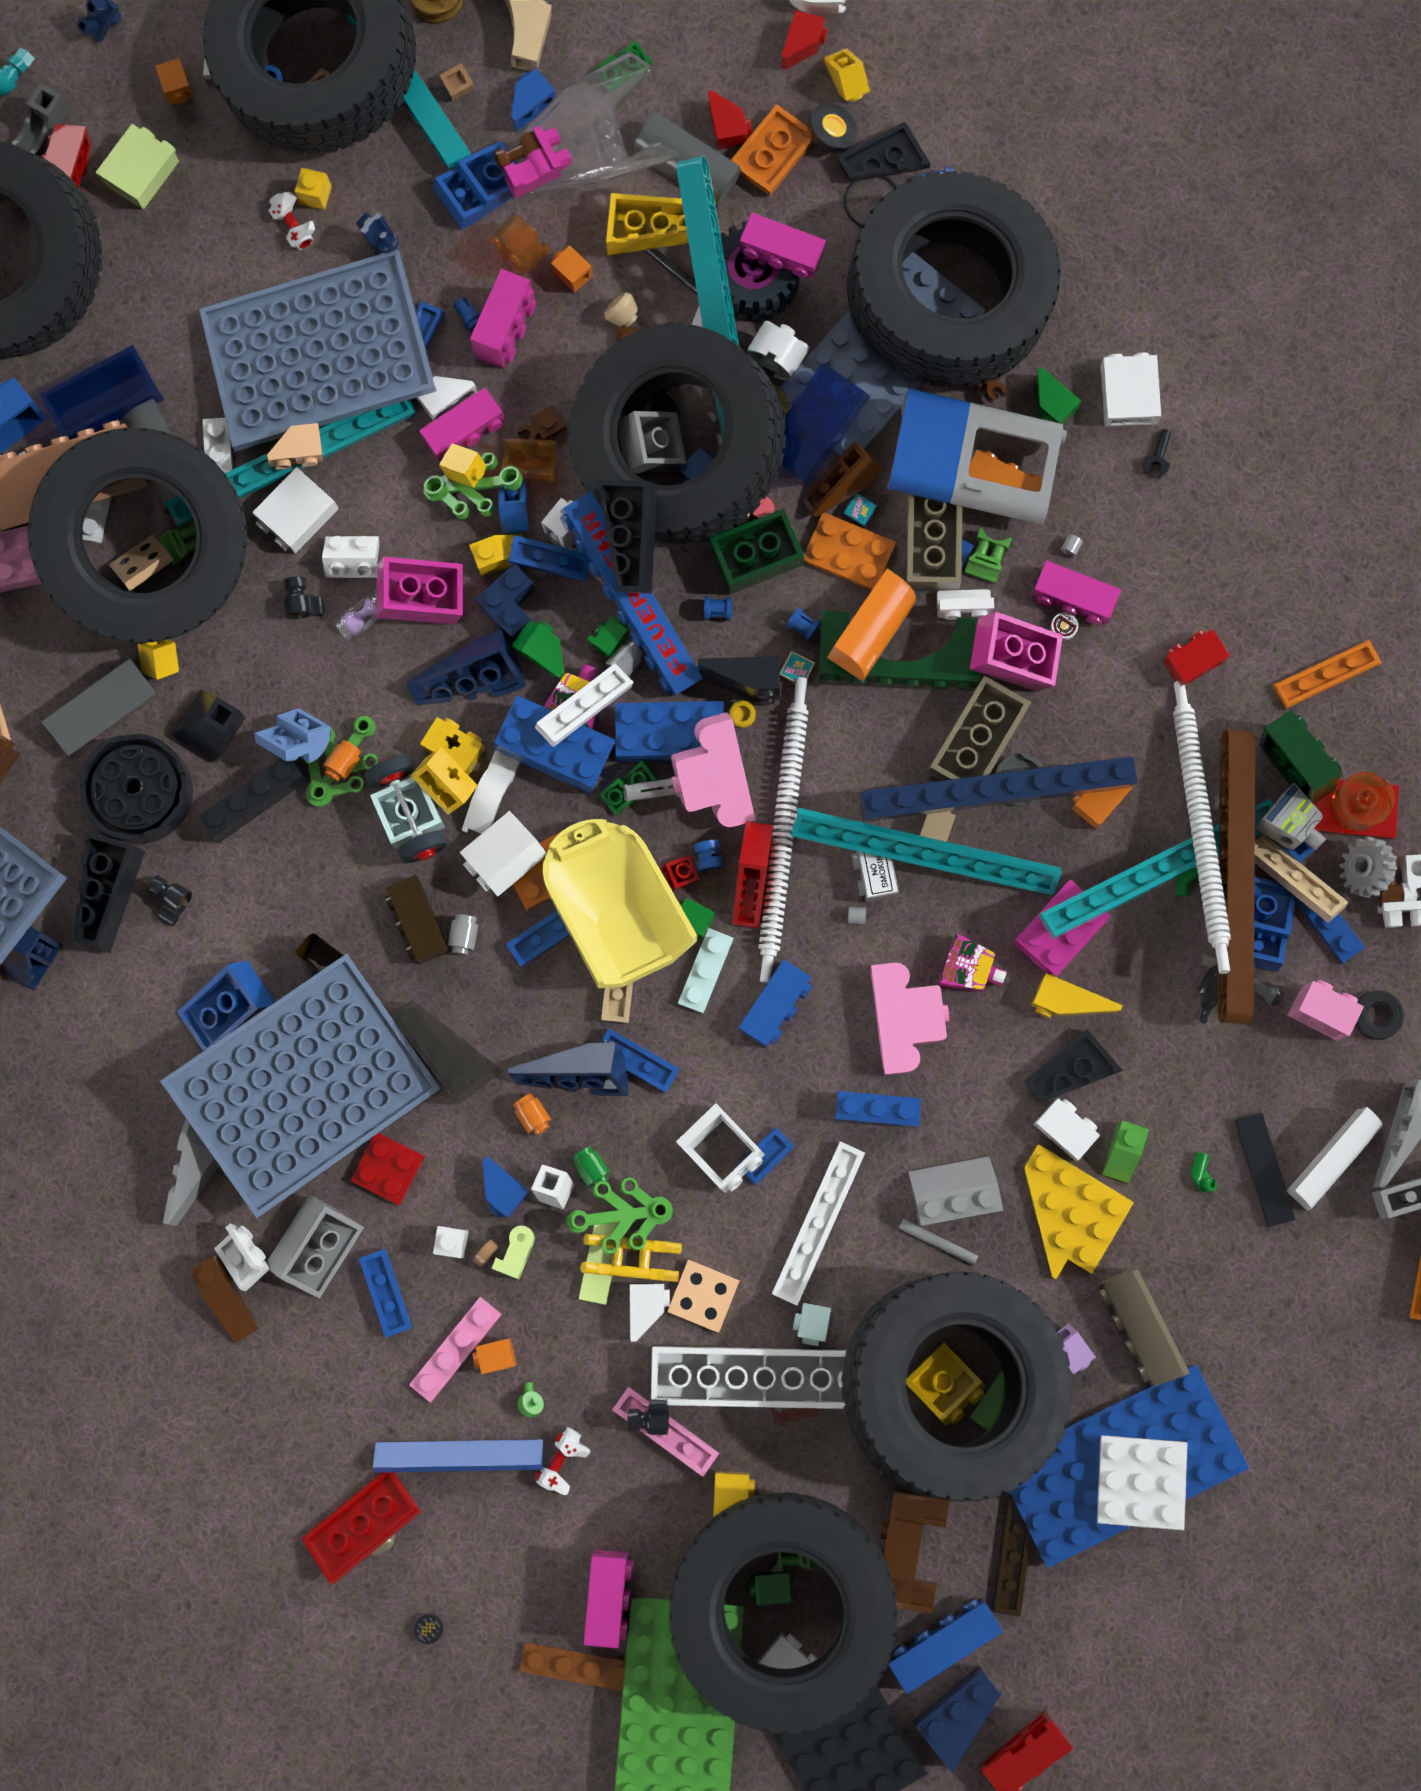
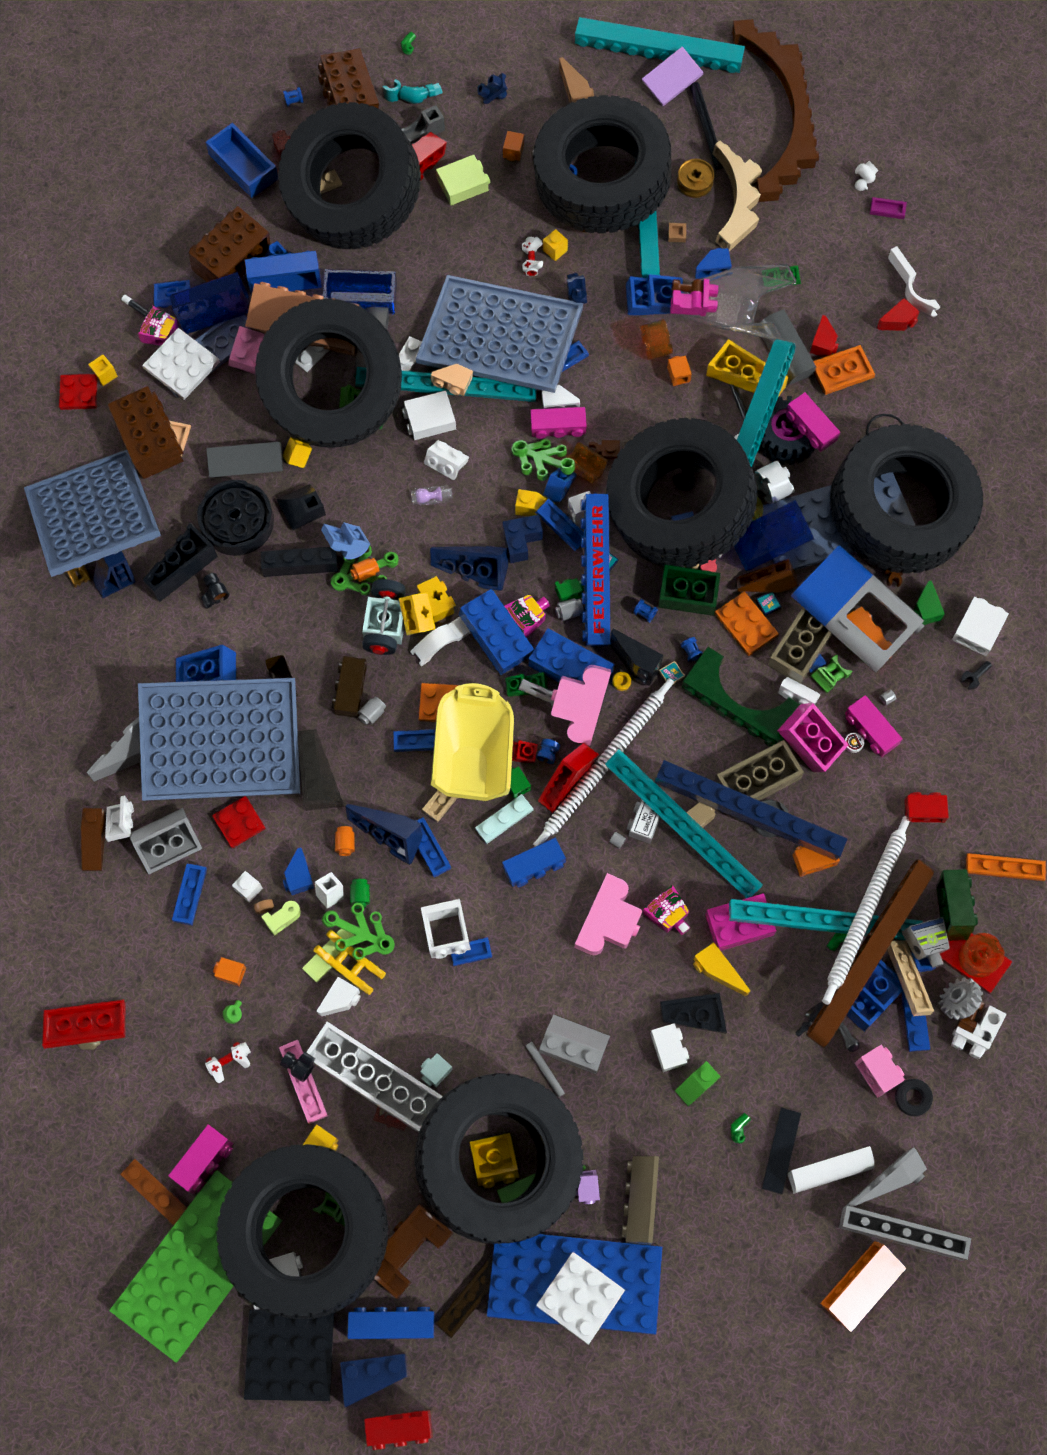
camera: 25 degrees right, 10 degrees down
light nougat tile [109,535,173,590] -> none
black piece [283,576,325,619] -> none
tile [373,1440,543,1473] -> none
dark pink brick [376,557,463,625] -> none
bright pink plate [409,1297,502,1403] -> none
black tile [414,1614,443,1644] -> none
yellow brick [439,443,487,488] -> none
blue pin [454,297,481,332] -> none
white brick [460,811,547,896] -> none
dark pink brick [470,269,537,369] -> none
green slope [512,620,564,679] -> none
white plate [535,664,633,747] -> none
black wedge [596,480,657,594] -> none
tan cone [604,293,638,327] -> none
light grey brick [617,411,687,474] -> none
light nougat tile [667,1260,740,1333] -> none
green brick [750,1570,791,1605] -> none
white plate [772,1142,865,1305] -> none
black tile [807,103,858,153] -> none
yellow slope [823,48,870,101] -> none
orange brick [827,569,916,681] -> none
blue brick [835,1091,921,1128] -> none
black wing [837,121,931,182] -> none
yellow wing [1024,1144,1134,1280] -> none

